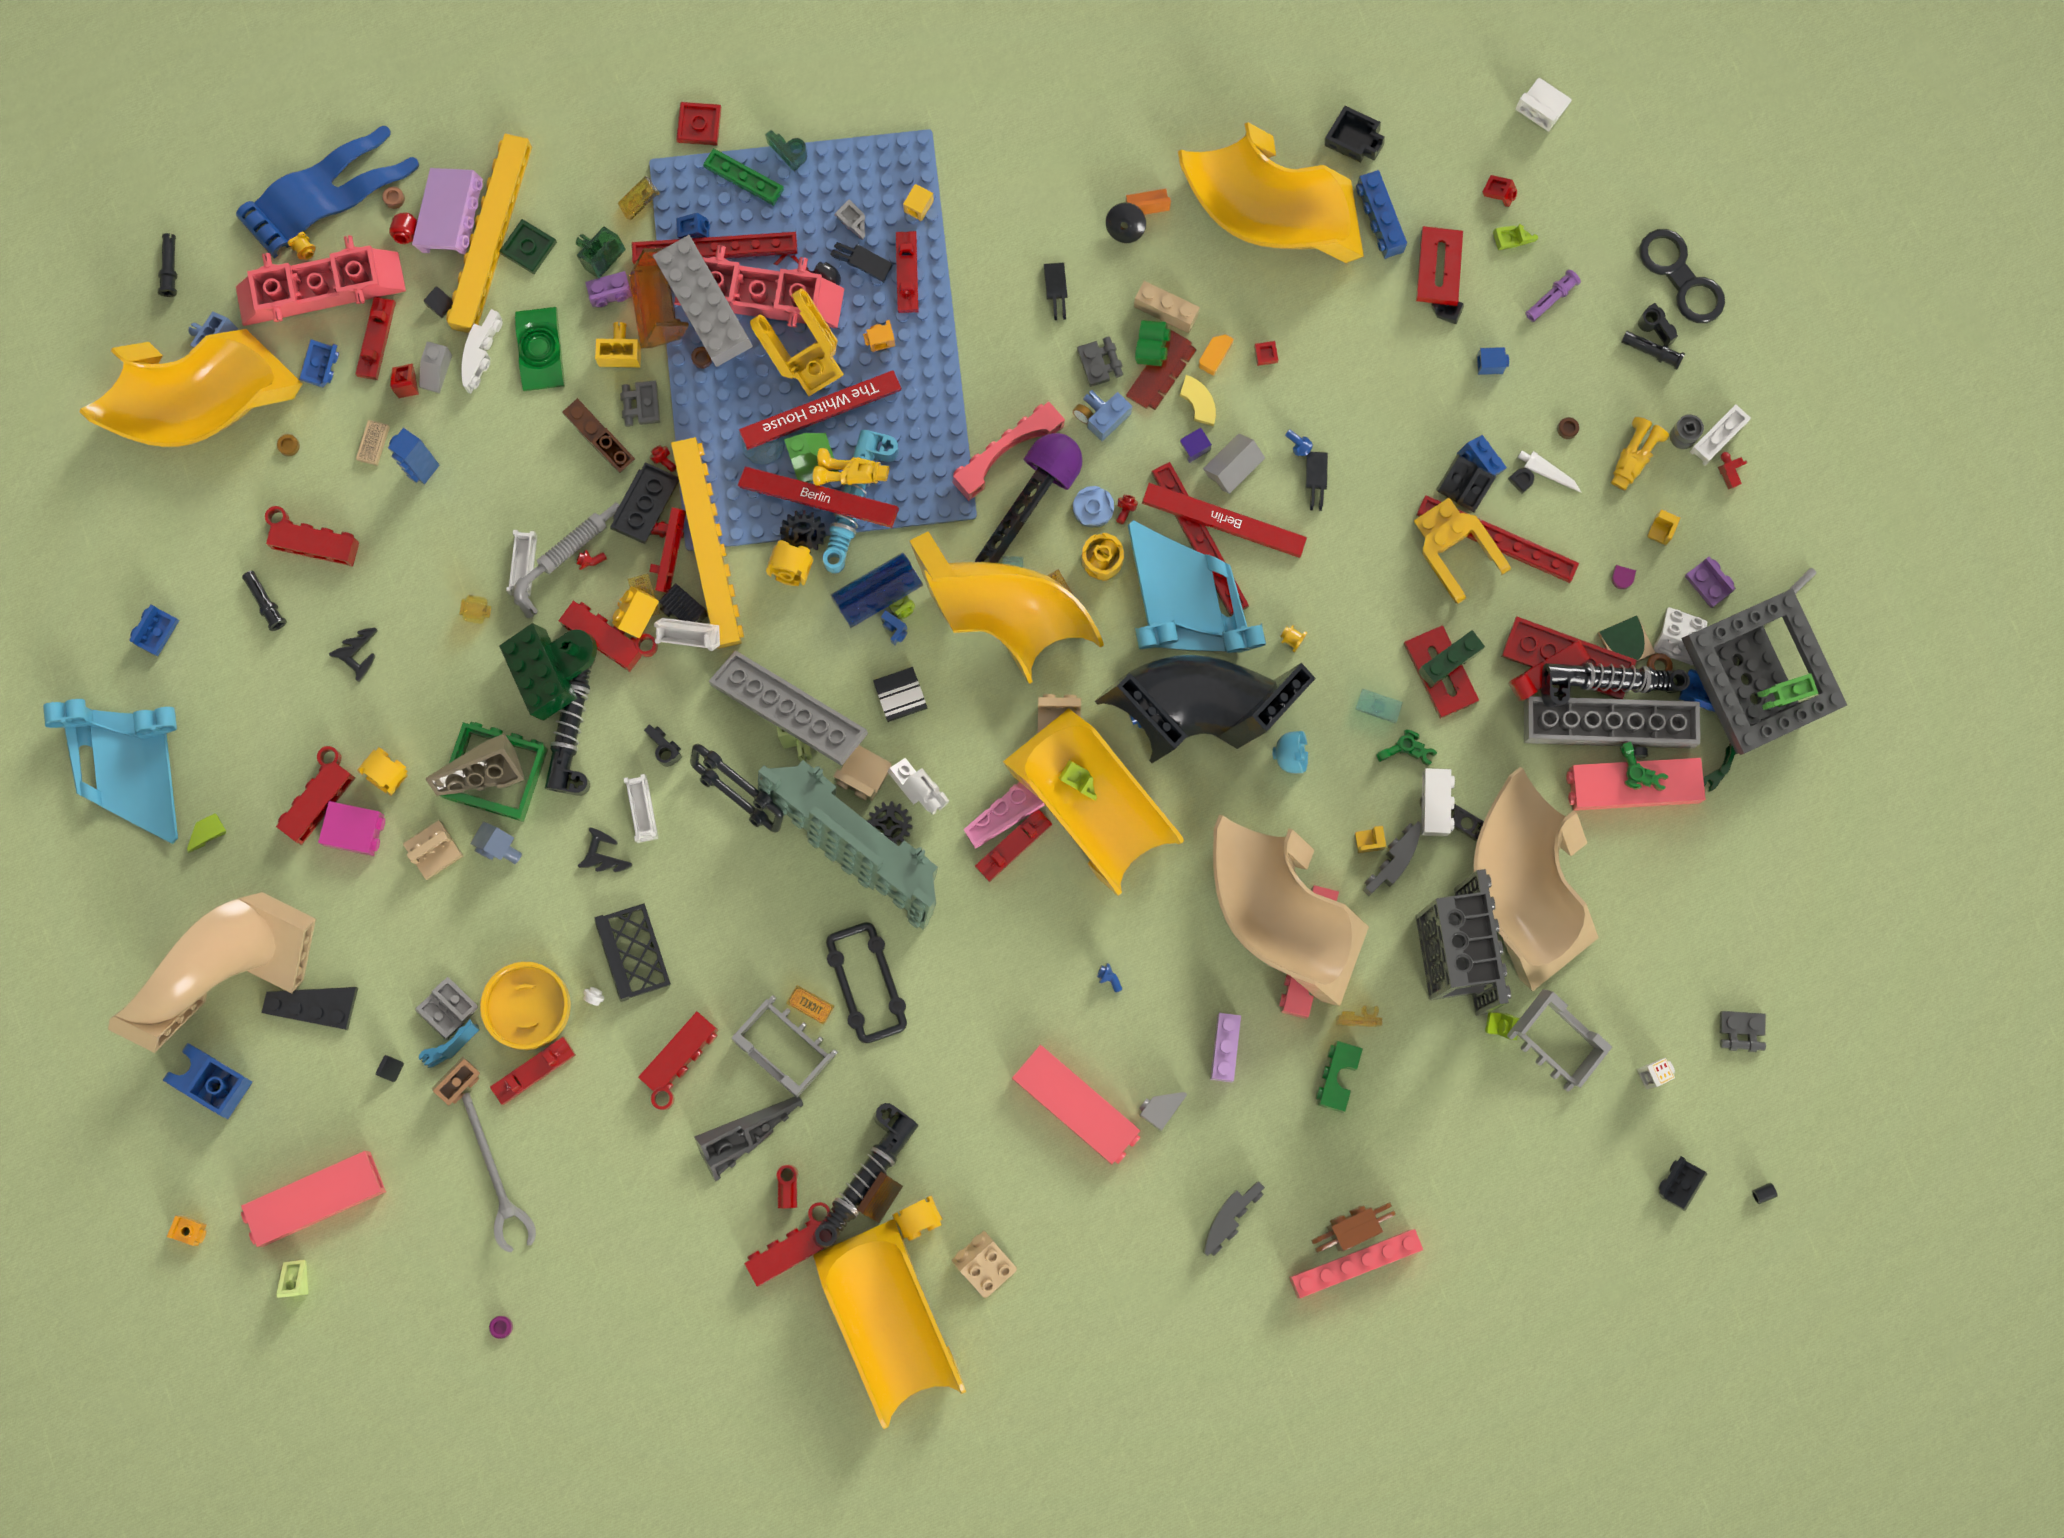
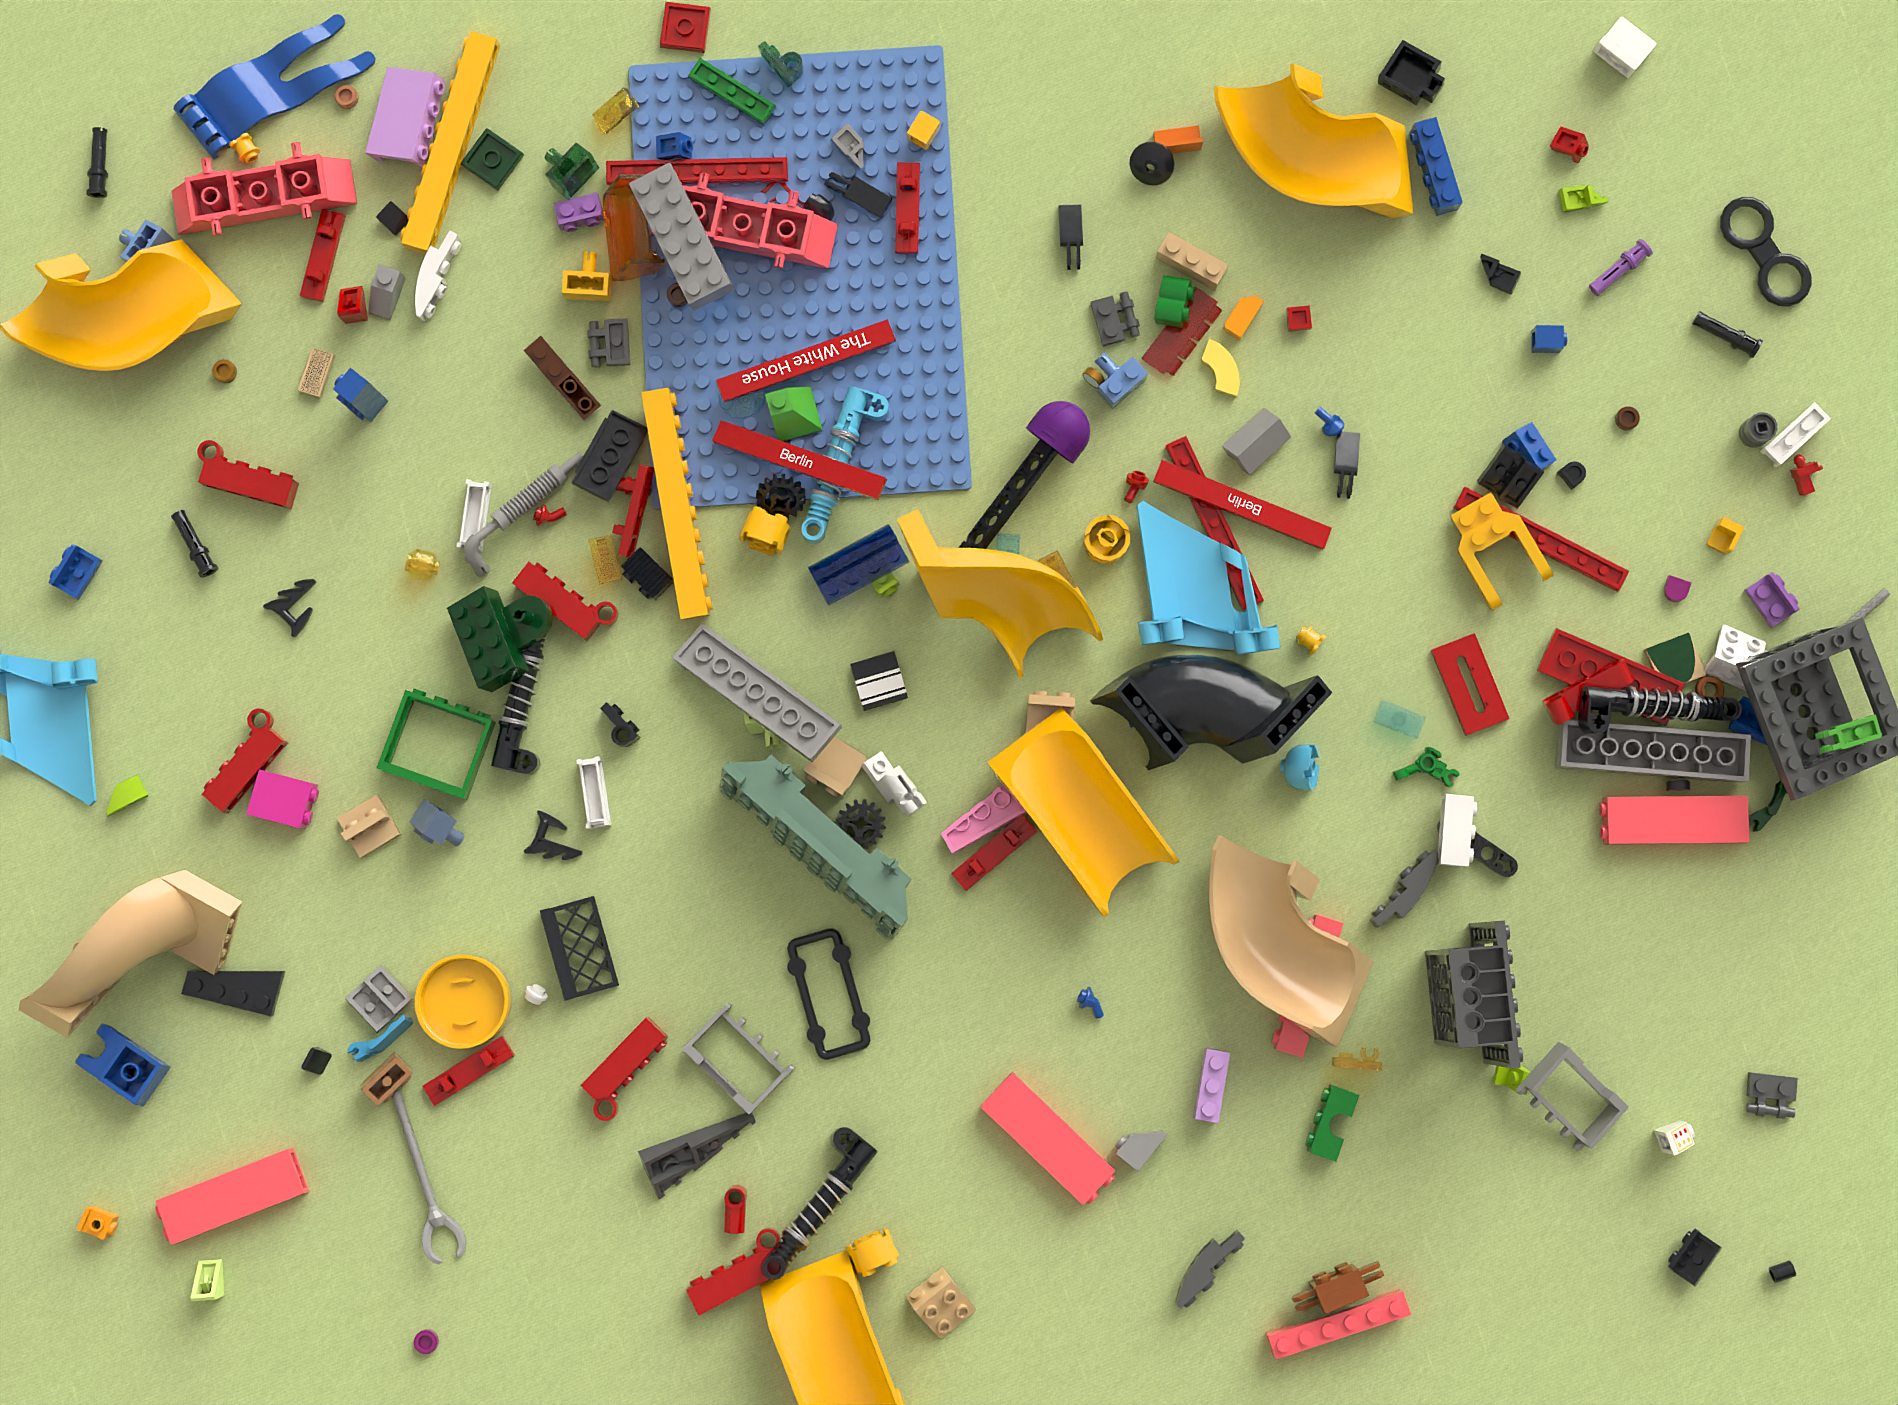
camera: 10 degrees right, 5 degrees up
blue bracket [299,339,339,388] -> none
yellow brick [357,747,408,796] -> none
red head [389,212,417,244] -> none
dark tan wedge [426,733,524,796] -> none
green slope [515,307,565,391] -> none
yellow brick [612,586,659,638] -> none
red plate [649,445,676,472] -> none
white container [654,618,720,651] -> none
black bar [690,744,784,833] -> none
yellow plate [750,289,844,397] -> none
clear yellow tile [786,985,835,1025] -> none
yellow piece [813,448,889,486] -> none
reddish brown tile [857,1172,903,1223] -> none
light orange brick [863,320,895,352] -> none
blue bracket [881,610,908,645] -> none
coral arch [952,402,1065,501] -> none
lime slope [1059,760,1097,800] -> none
light blue tile [1073,486,1114,528] -> none
dark purple panel [1180,428,1212,463] -> none
yellow panel [1355,826,1386,853] -> none
red piece [1416,226,1463,306] -> none
dark green arch [1418,630,1485,689] -> none
tan piece [1474,767,1599,991] -> none
white bar [1517,451,1581,492] -> none
yellow piece [1611,417,1669,490] -> none
green piece [1620,742,1668,791] -> none
black plate [1638,303,1678,346] -> none

